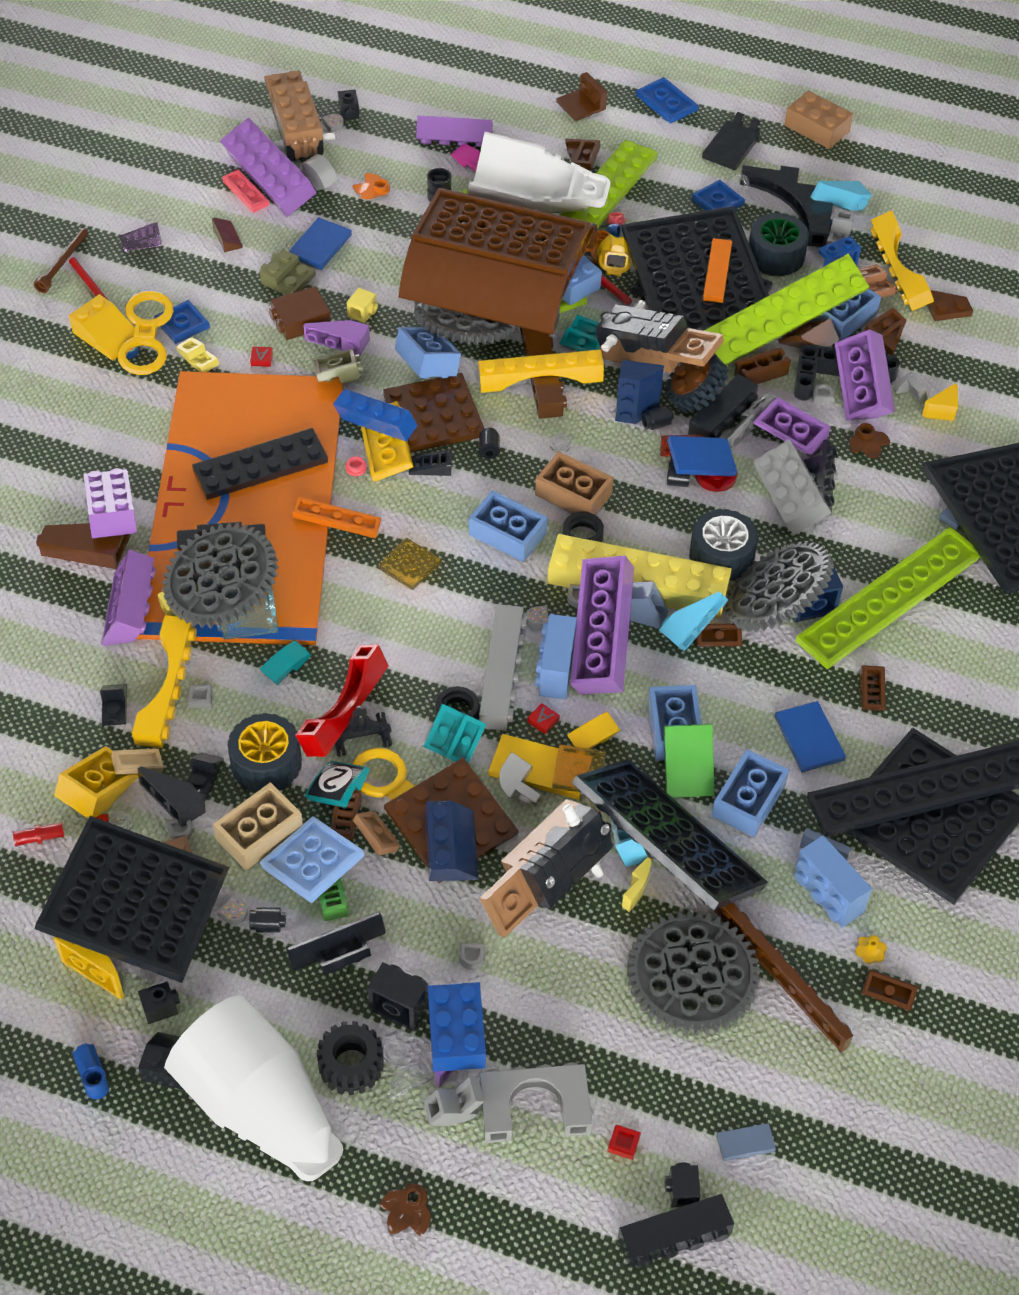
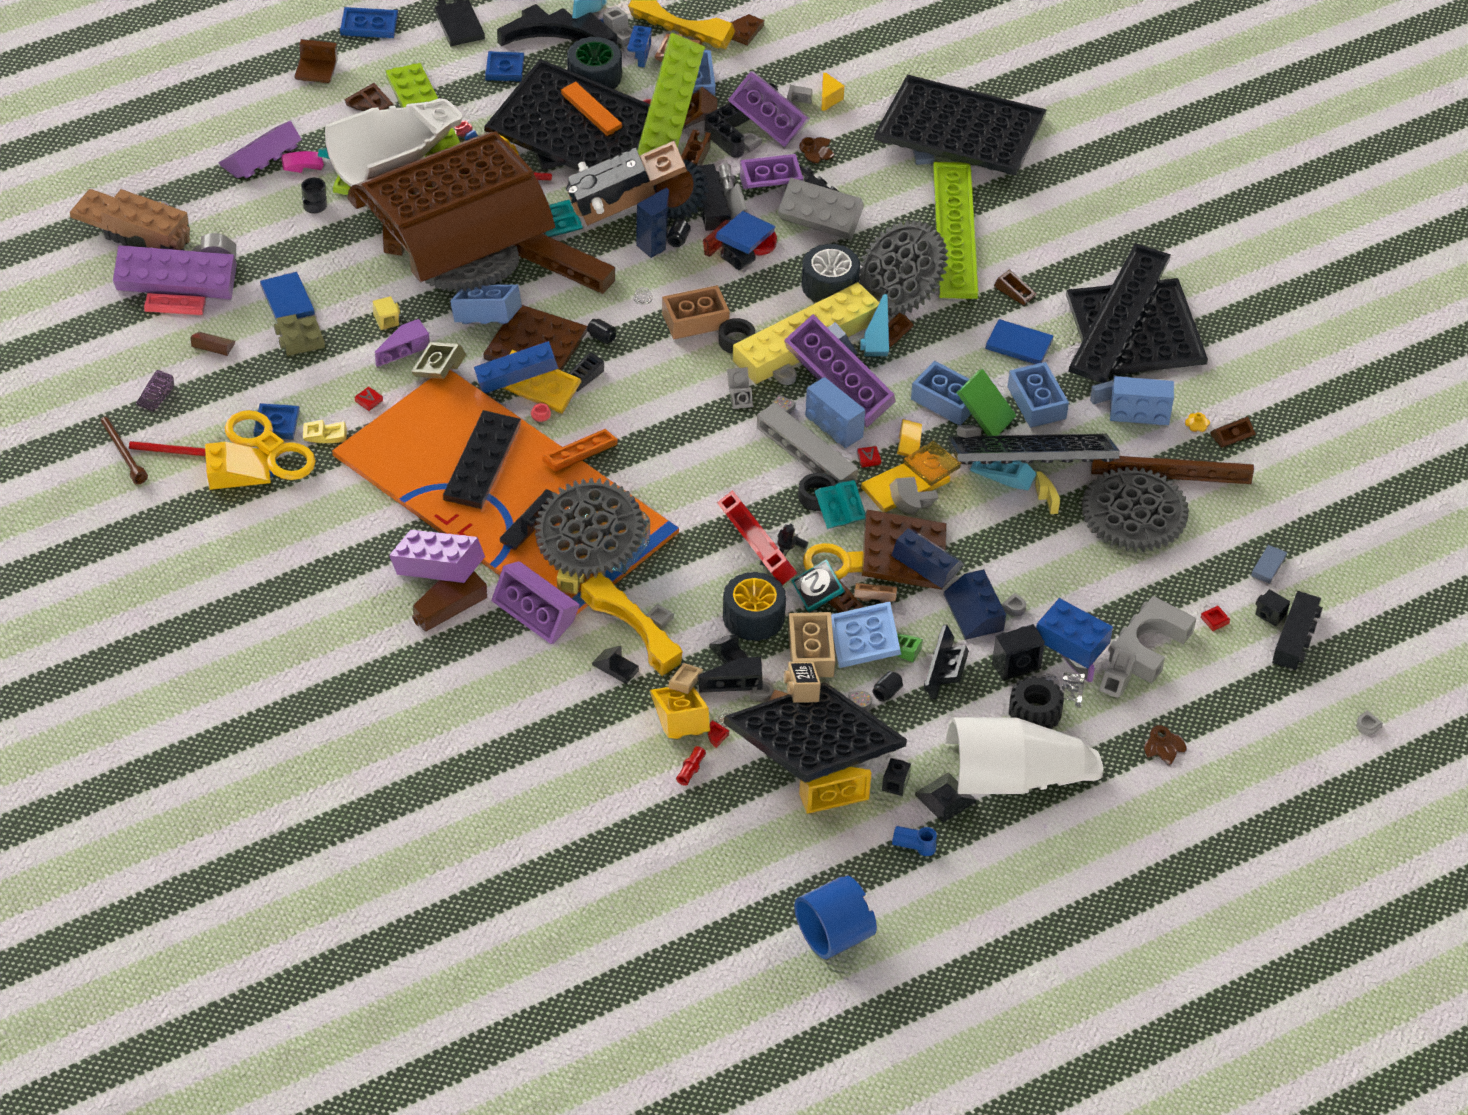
camera: 50 degrees left, 5 degrees down
teal slope [260,641,311,686] -> none
reddish brown brick [269,286,331,340] -> none
black brick [337,89,359,120] -> none
orange plate [353,173,390,199] -> none
clear yellow tile [379,538,441,590] -> none
medium blue brick [469,490,548,562] -> none
yellow arch [478,350,604,393] -> none
piece [479,799,614,938] -> none
clear plate [730,174,749,193] -> none
reddish brown wing [864,307,907,355] -> none
none -> light grey slope [727,367,753,409]
none -> tan brick [784,662,821,703]
none -> dark blue slope [943,569,1006,640]
none -> light grey tile [957,425,981,438]

